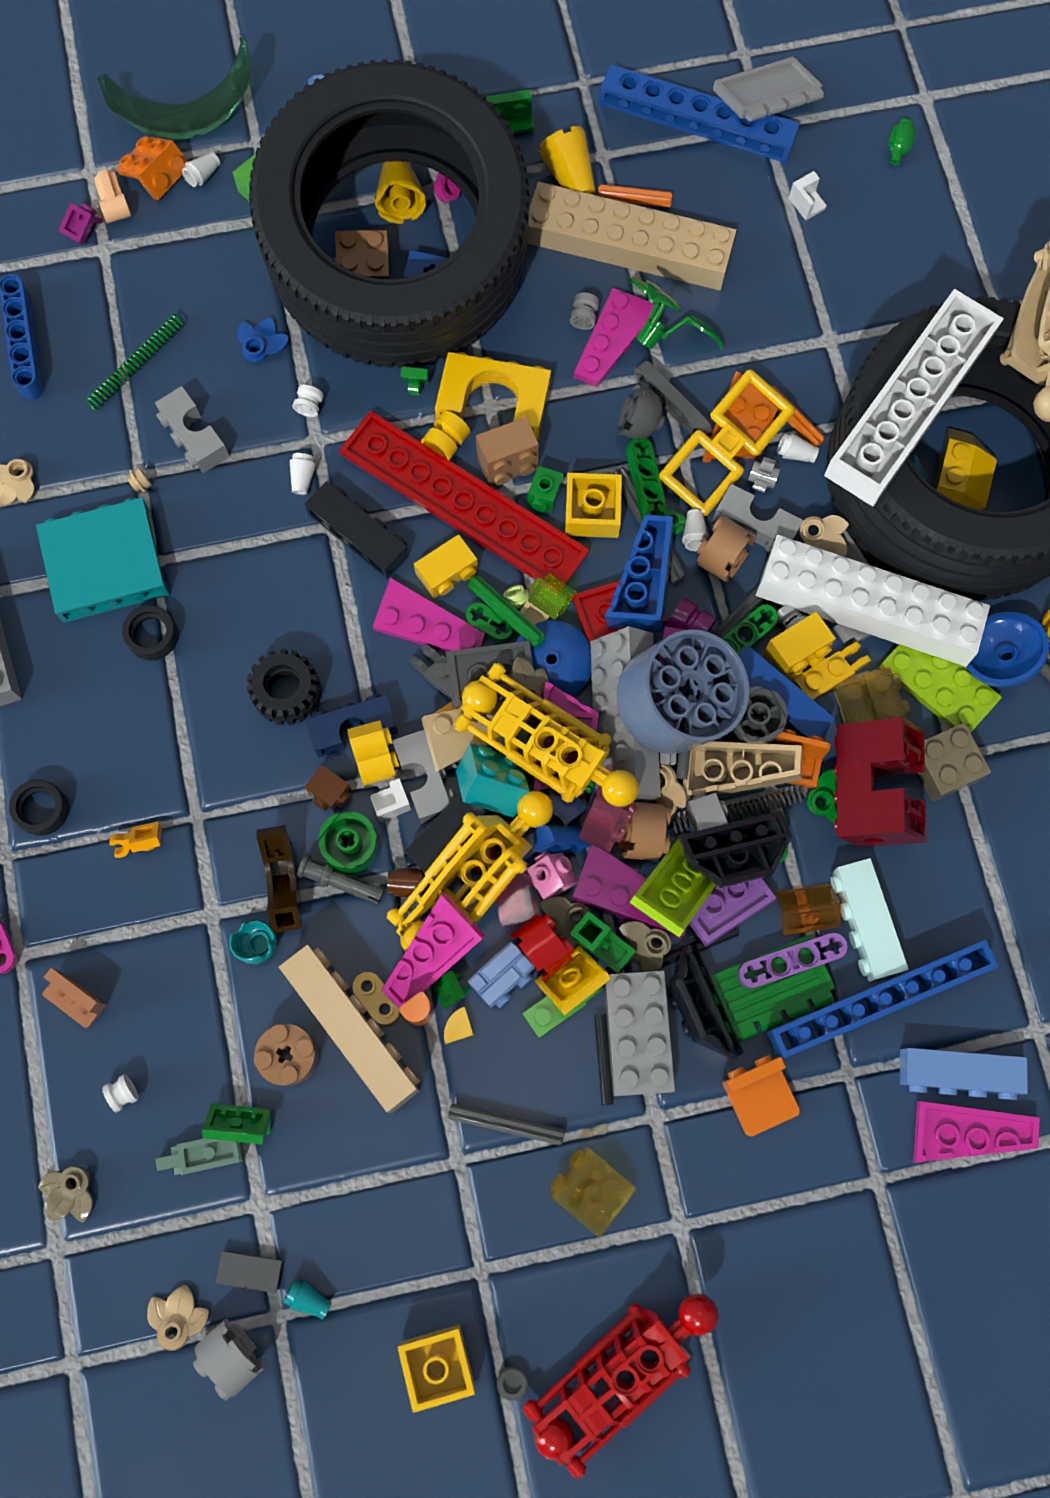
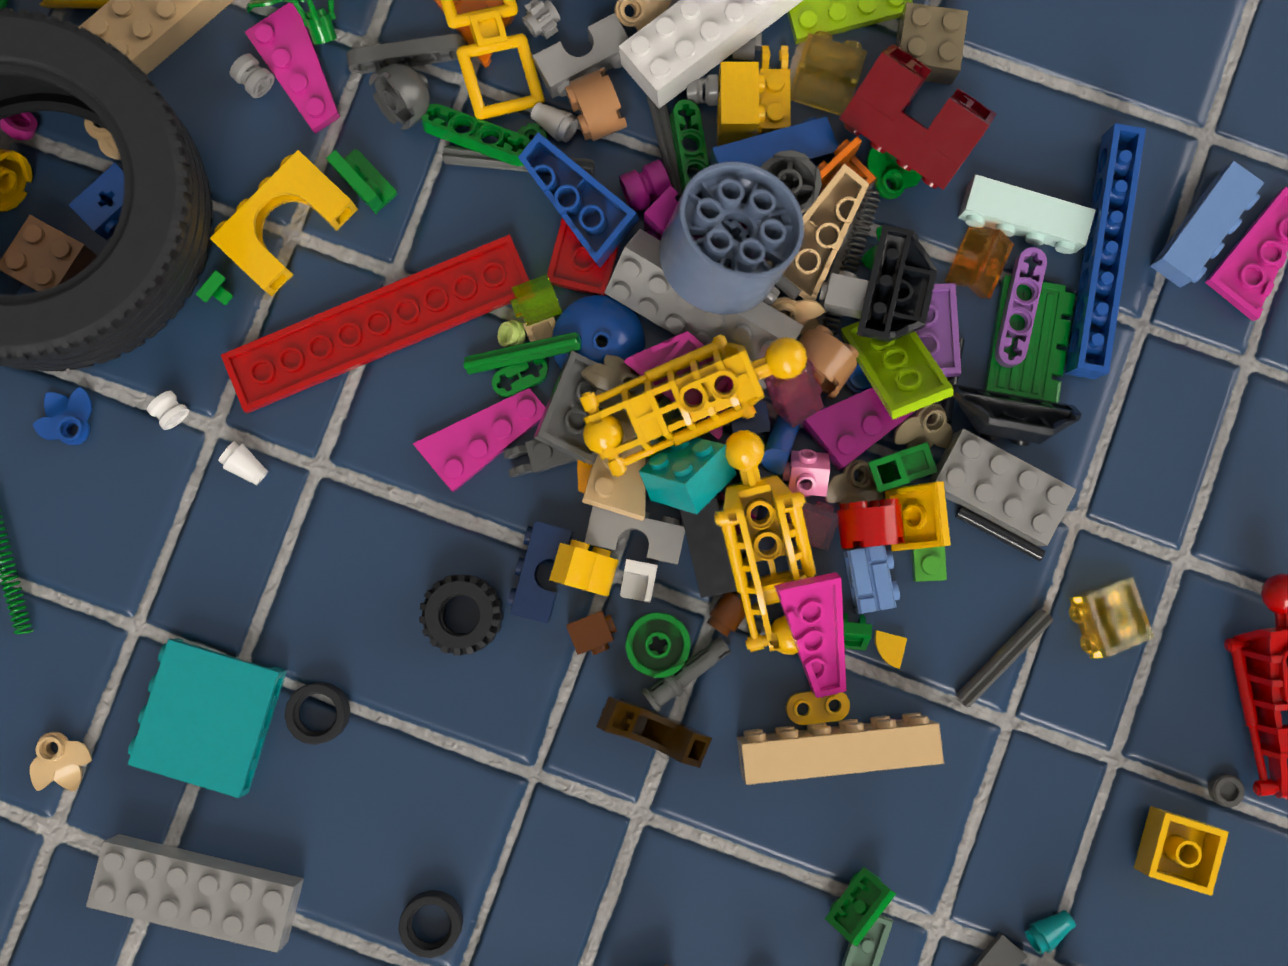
camera: 60 degrees left, 10 degrees up
light orange plate [109,821,162,858] -> none
tan plate [127,467,151,493] -> none
light grey arch [155,386,230,474] -> none
teal hair [229,920,277,965] -> none
medium nougat brick [254,1024,319,1086] -> none
black brick [304,481,409,579] -> none
orange brick [399,991,434,1026] -> none
yellow brick [414,534,478,598] -> none
yellow wheel [421,411,470,461] -> none
medium nougat brick [476,417,539,486] -> none
green brick [528,466,564,513] -> none
yellow brick [565,473,622,538] -> none
orange bracket [722,1054,800,1136] -> none
none -> green bracket [326,149,397,214]

